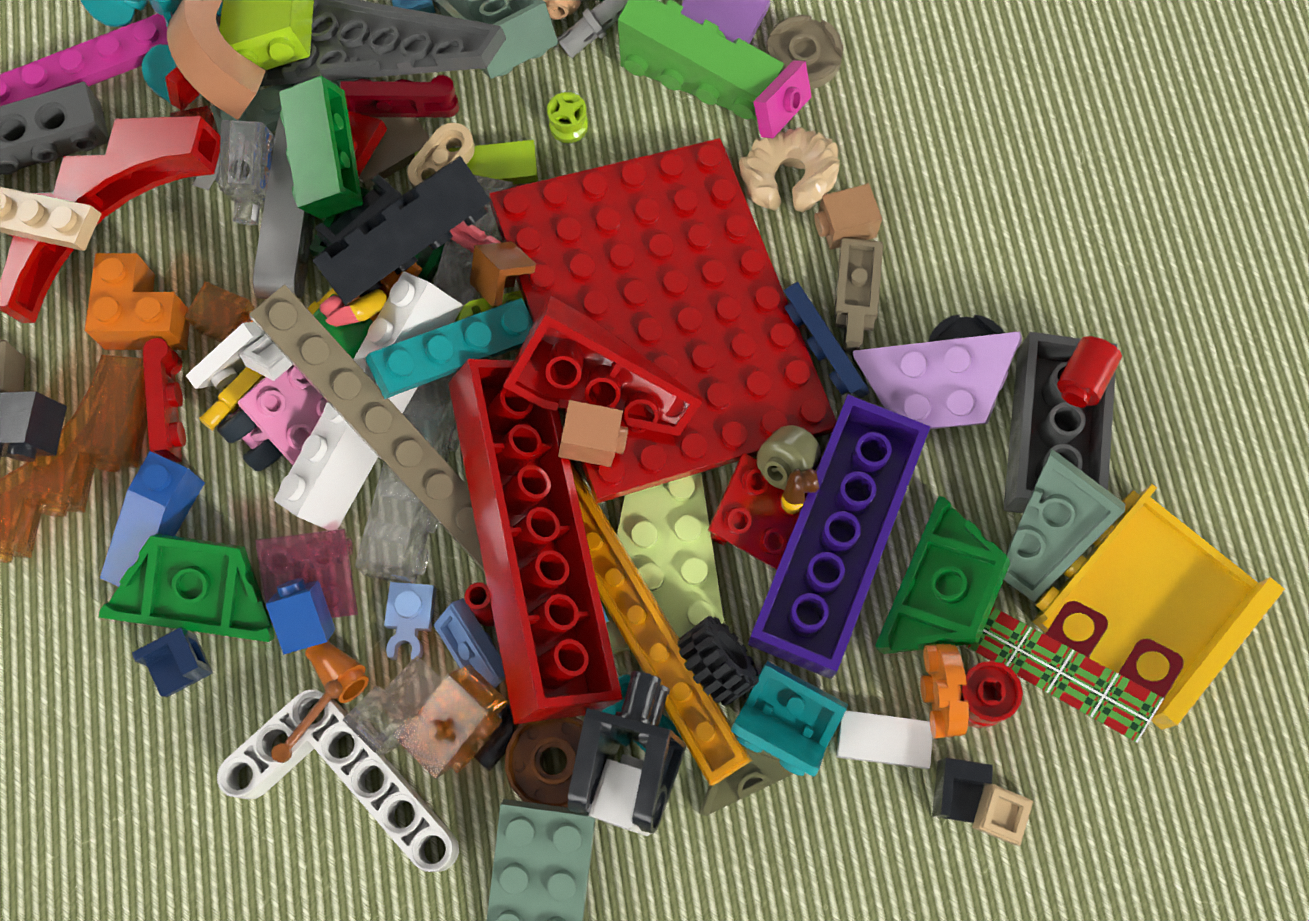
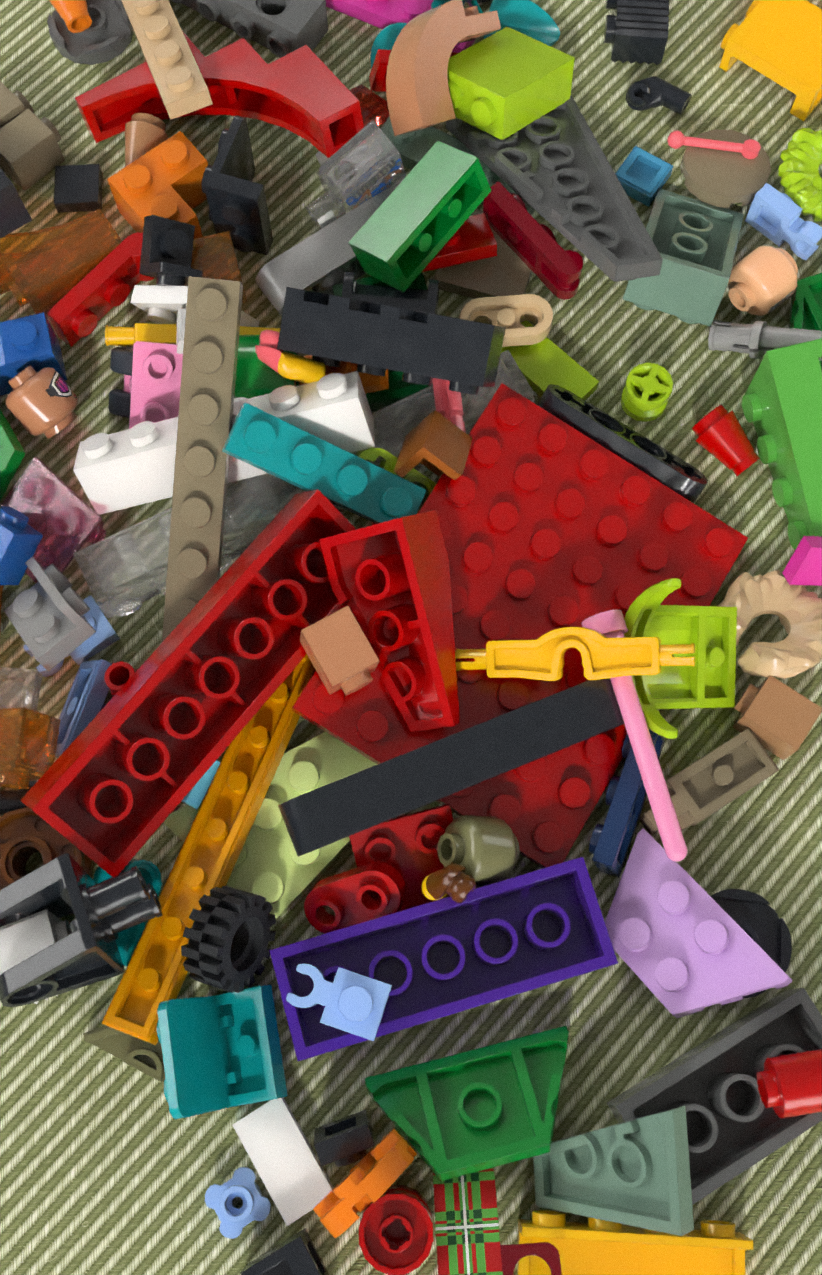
camera: 50 degrees right, 0 degrees up
none -> light grey bracket [4,556,96,671]
none -> nougat head [5,365,78,439]
none -> black tile [54,164,103,213]
none -> medium nougat cone [125,113,168,167]
none -> black bracket [139,215,203,286]
none -> black bracket [202,115,273,255]
none -> light blue plate [205,1167,271,1239]
none -> black beam [278,678,624,857]
none -> light blue plate [286,964,392,1041]
none -> red plate [304,862,406,934]
none -> black plate [314,1109,375,1167]
none -> yellow piece [455,627,695,681]
none -> black beam [537,384,708,503]
none -> bright pink piece [581,610,687,861]
none -> lime piece [624,578,737,739]
none -> red cone [691,404,760,476]

